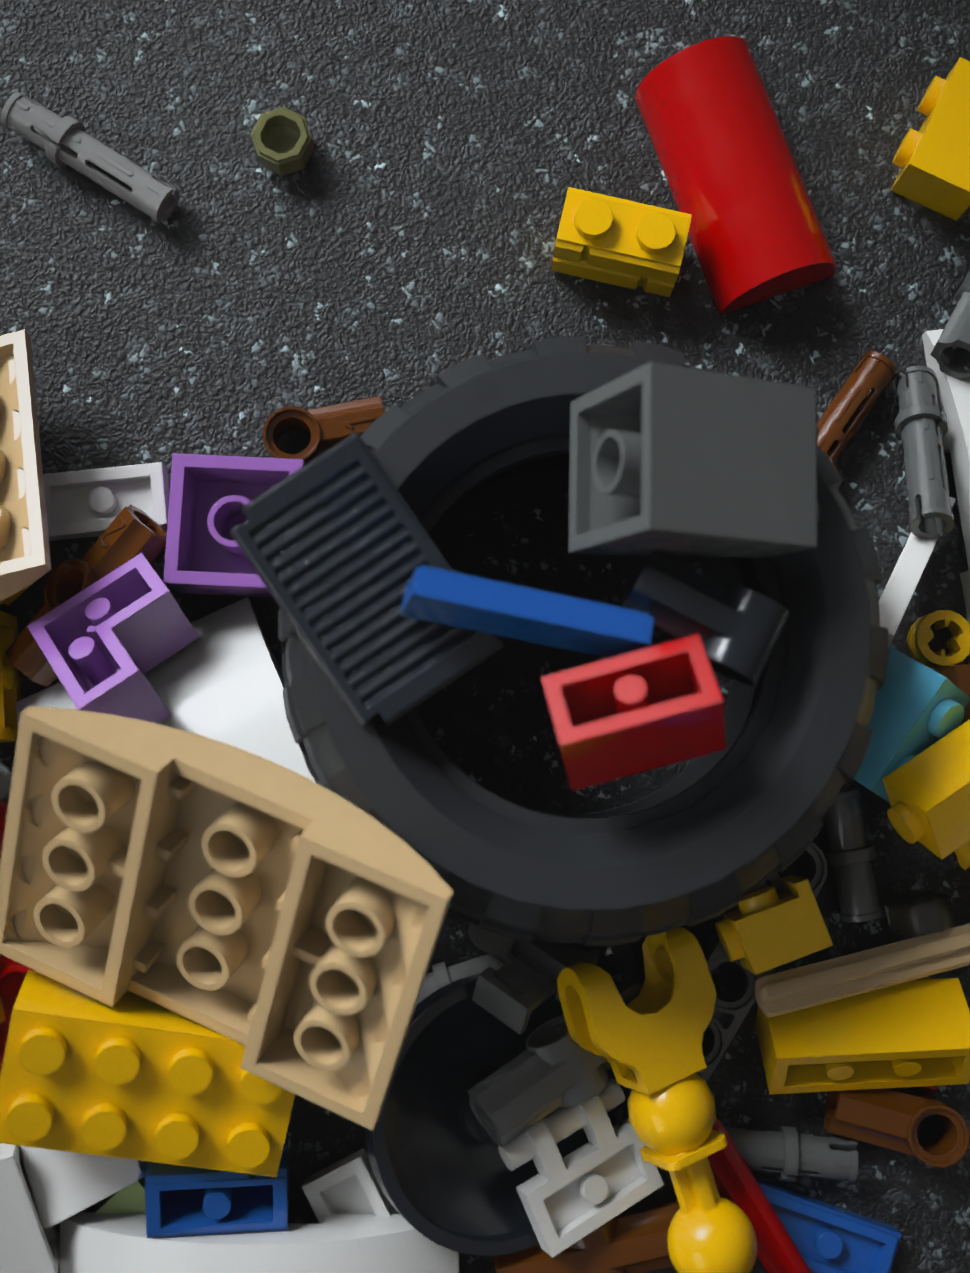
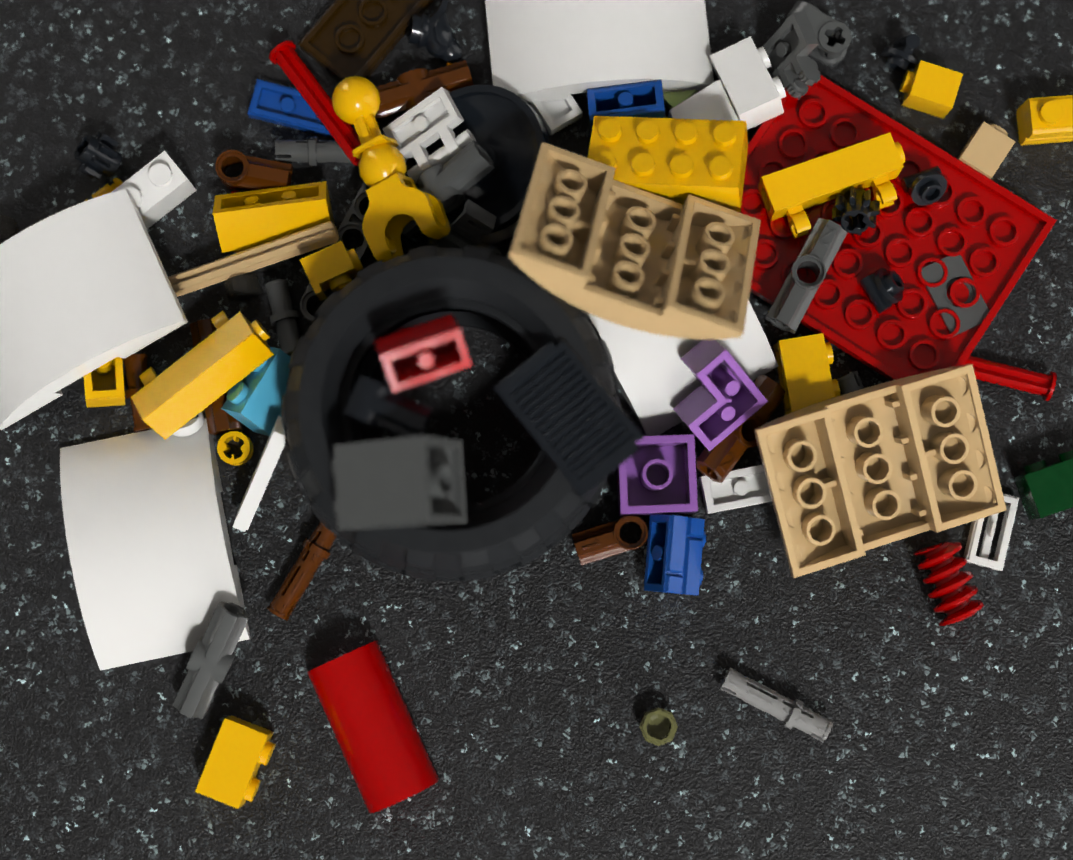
camera: 175 degrees right, 0 degrees up
blue tile [400,565,654,658] -> none
yellow brick [551,187,692,298] -> none
dark grey pin [894,365,954,539] -> none
none -> blue brick [643,514,706,596]

